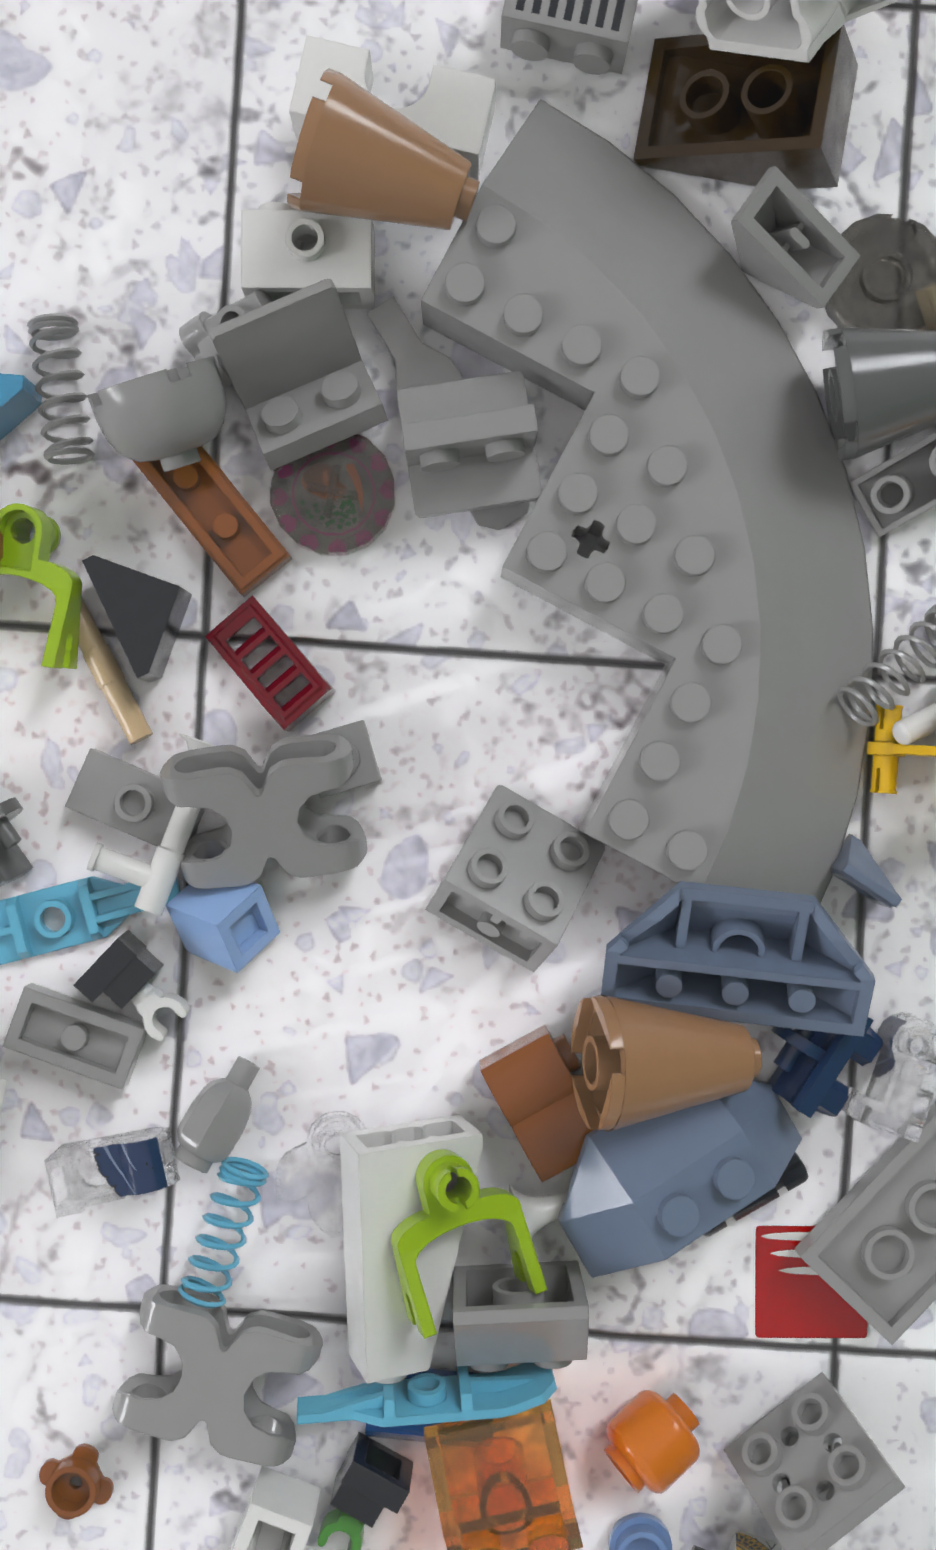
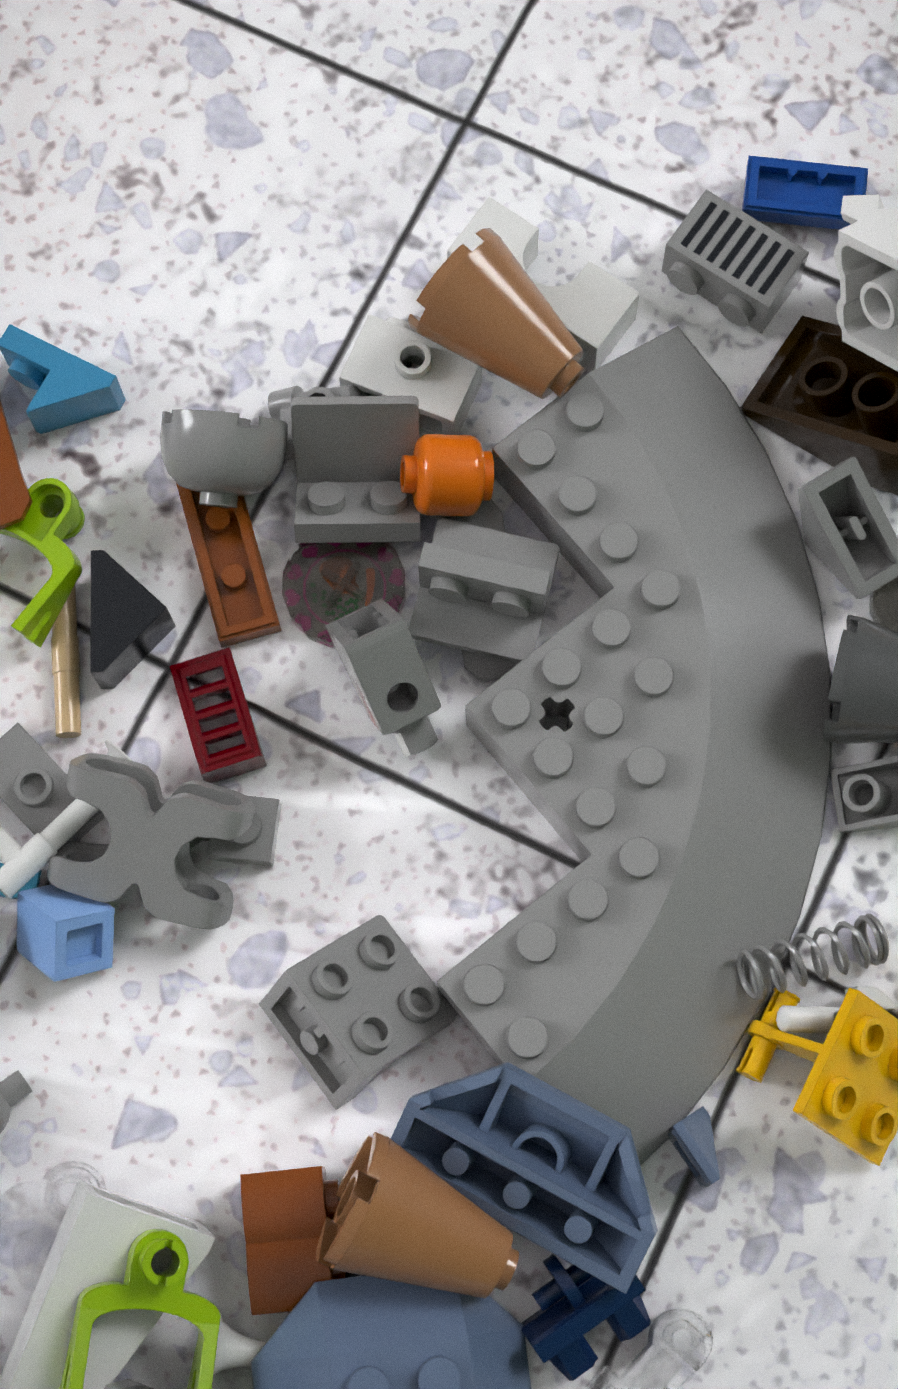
camera: 30 degrees right, 15 degrees down
light grey piece [27,313,95,465] -> none
none -> light grey torso [325,598,442,756]
none -> orange head [400,434,494,516]

